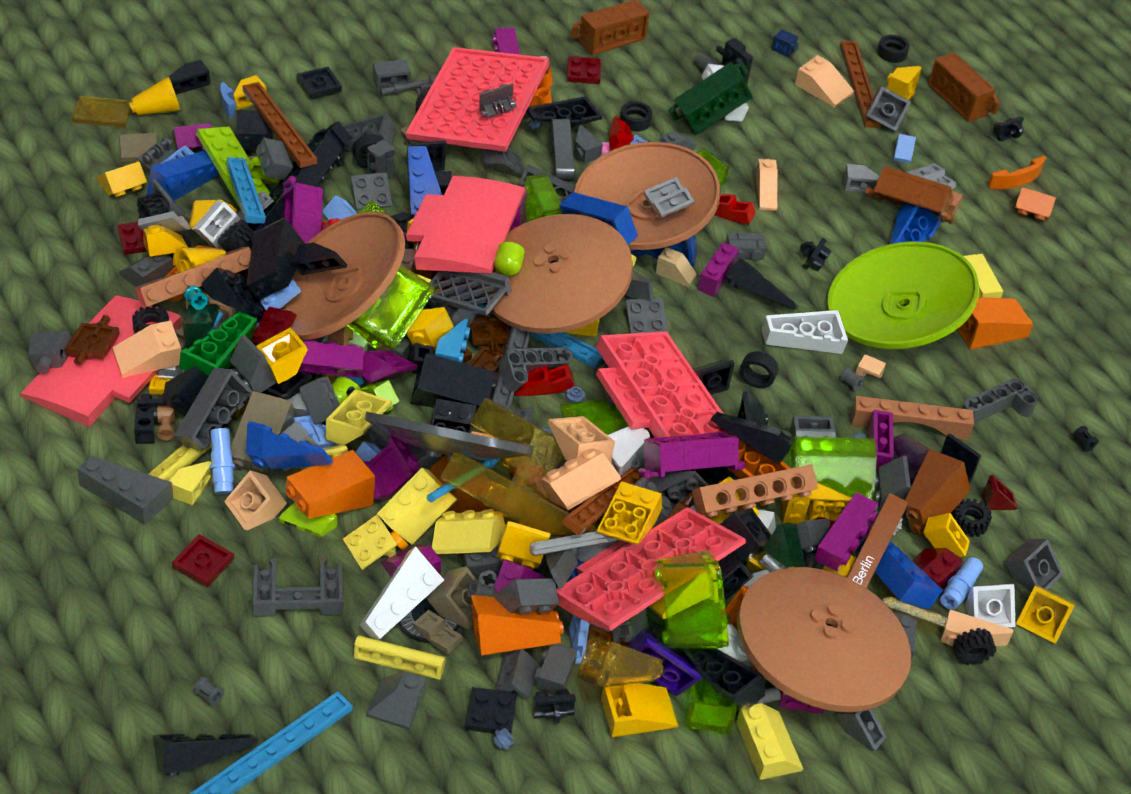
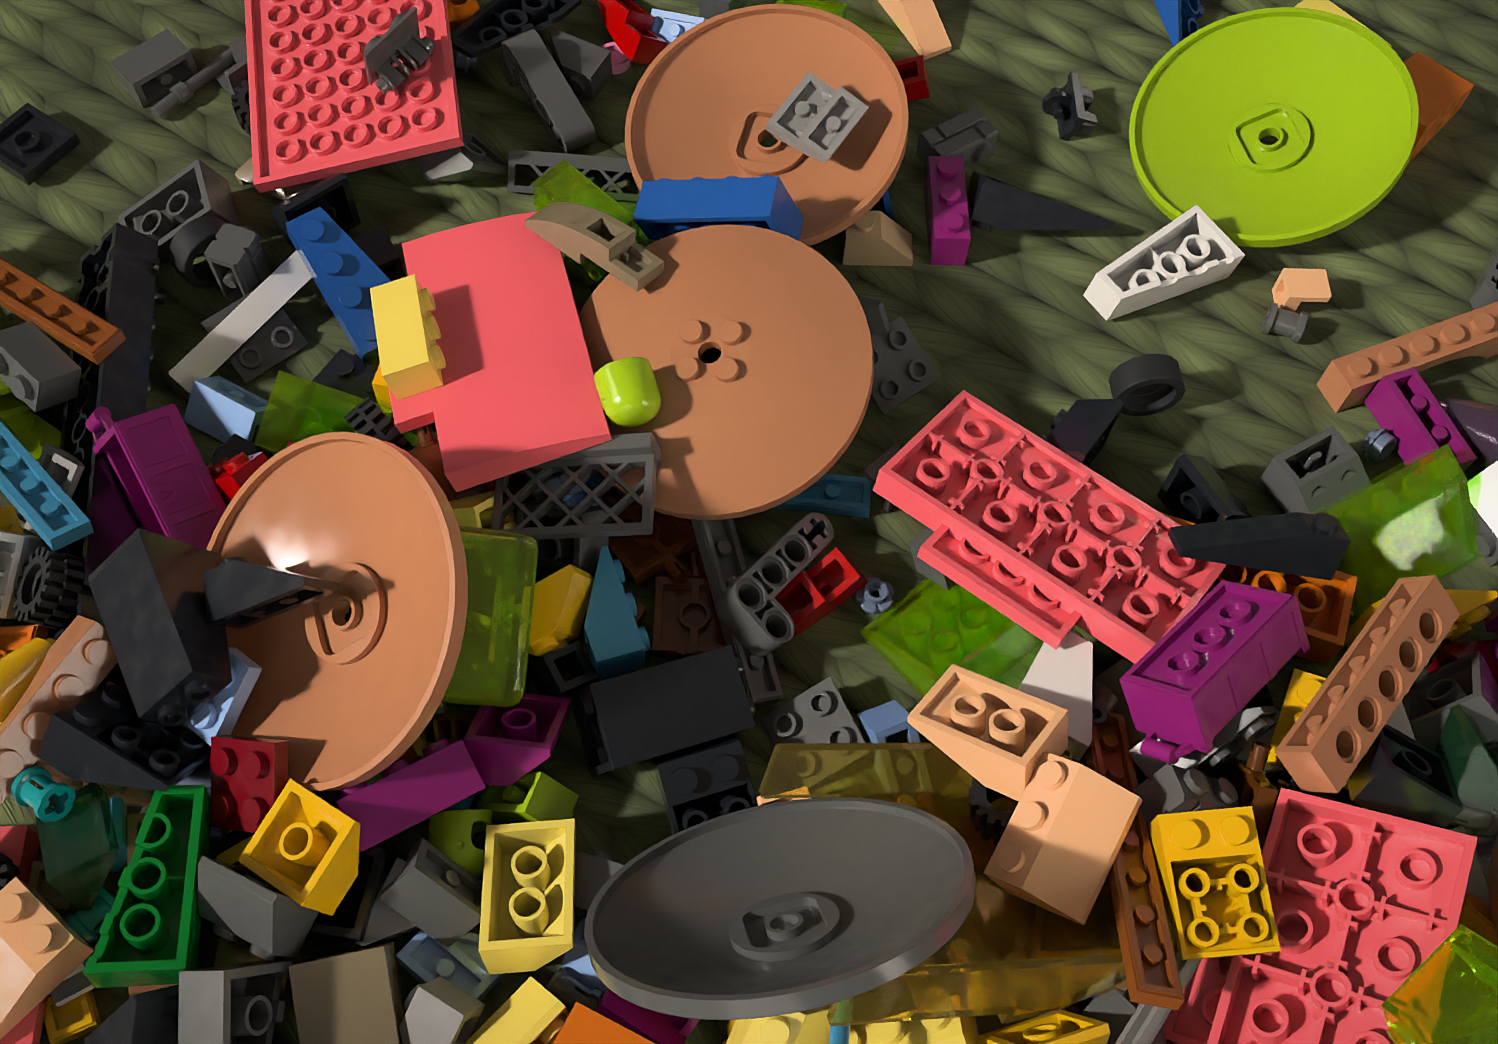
camera: 25 degrees left, 15 degrees up
none -> white sticker [169,250,312,393]
none -> light yellow brick [370,274,446,400]
none -> dark tan slope [525,202,664,292]

